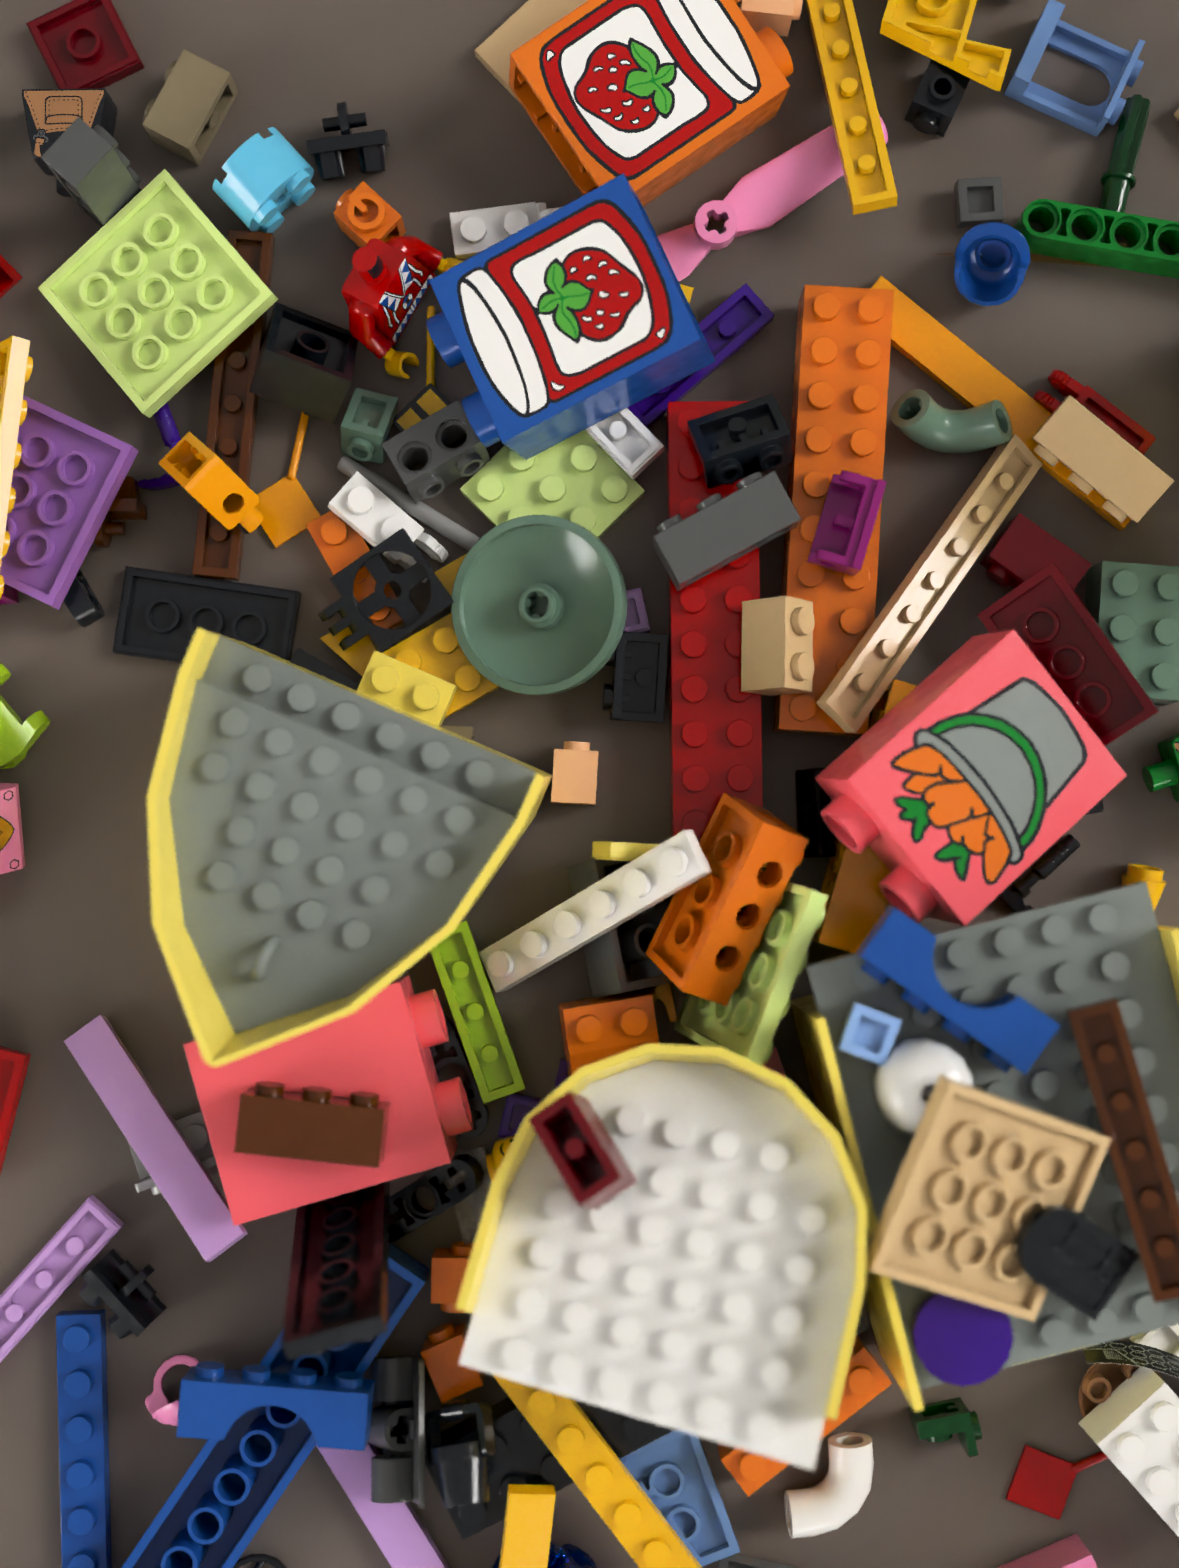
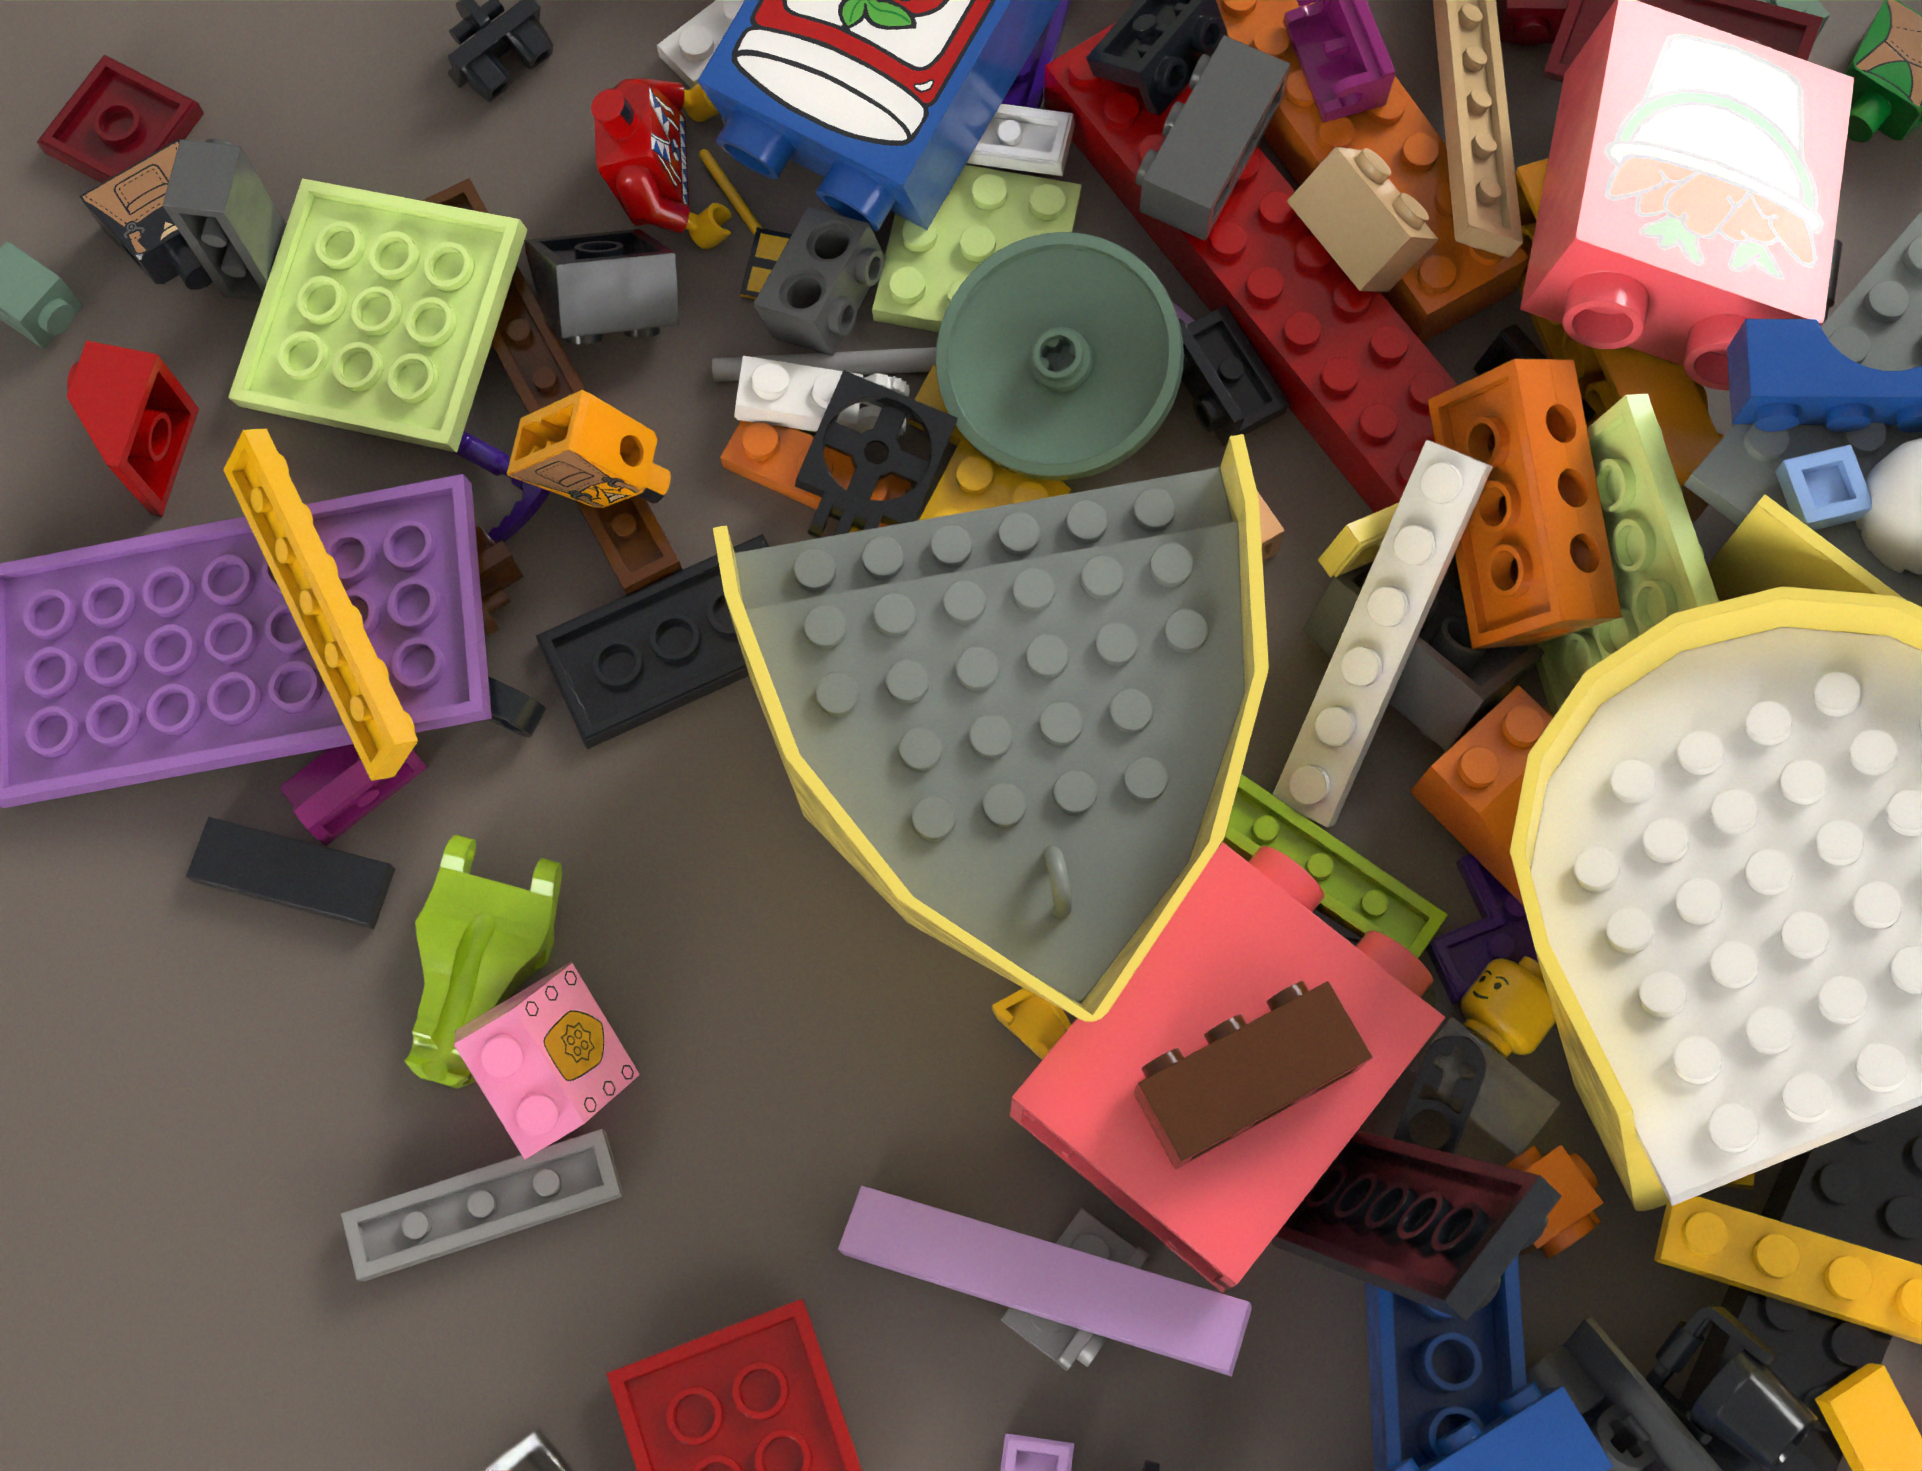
camera: 30 degrees left, 15 degrees down
dark tan brick [142,49,239,166] -> none
medium azure brick [212,127,316,233] -> none
light orange piece [255,411,321,548] -> none
orange brick [333,181,406,248] -> none
sand green bracket [340,387,398,464] -> none
orange brick [420,1323,486,1403] -> none
dark red brick [529,1091,638,1209] -> none

